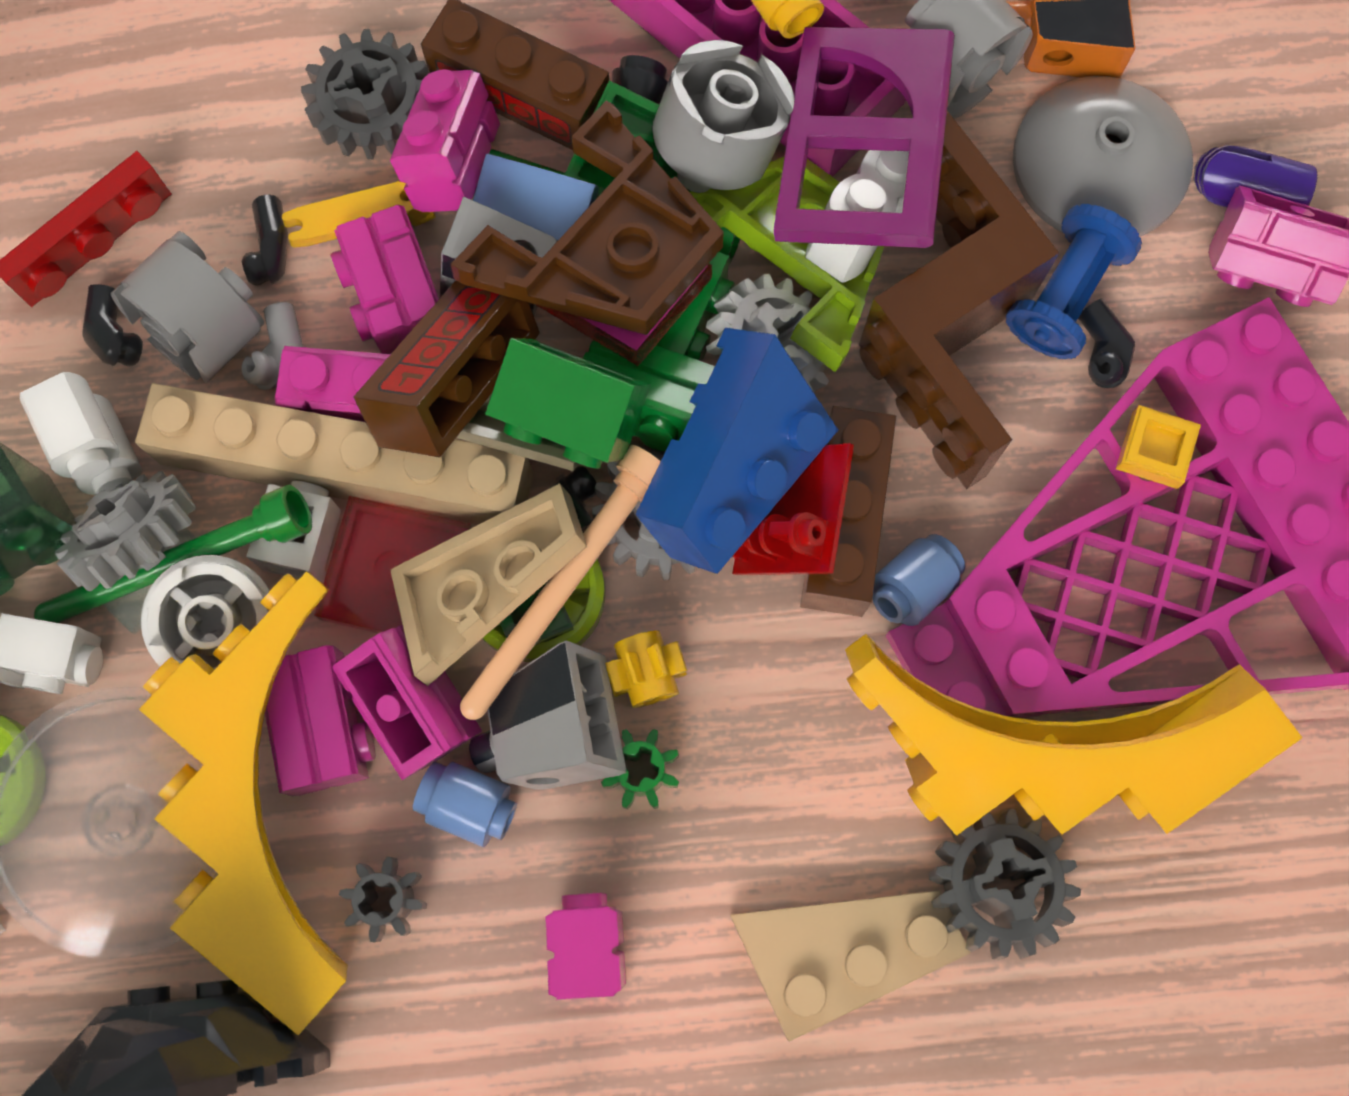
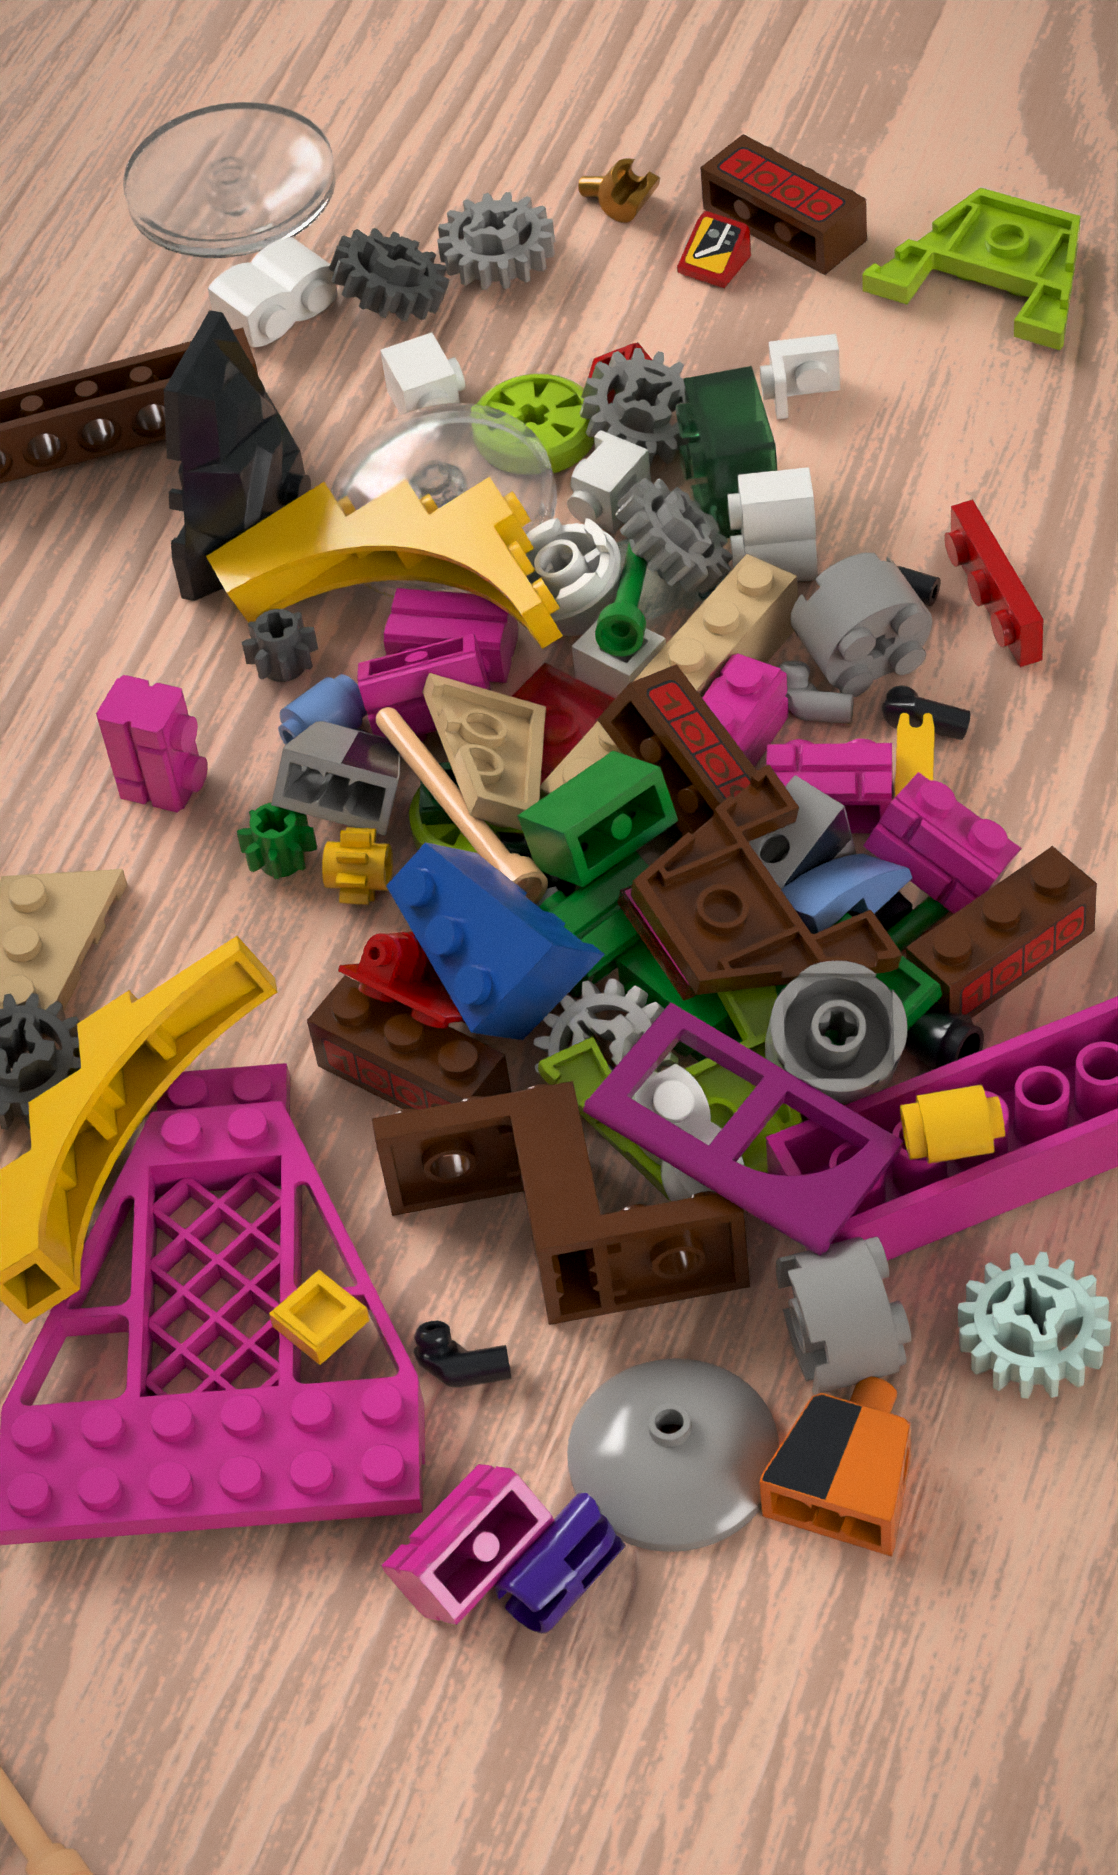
camera: 120 degrees right, 25 degrees down
dark grey gear [301,29,429,160] -> none
medium blue brick [873,534,965,626] -> none
blue hose [1006,204,1142,359] -> none

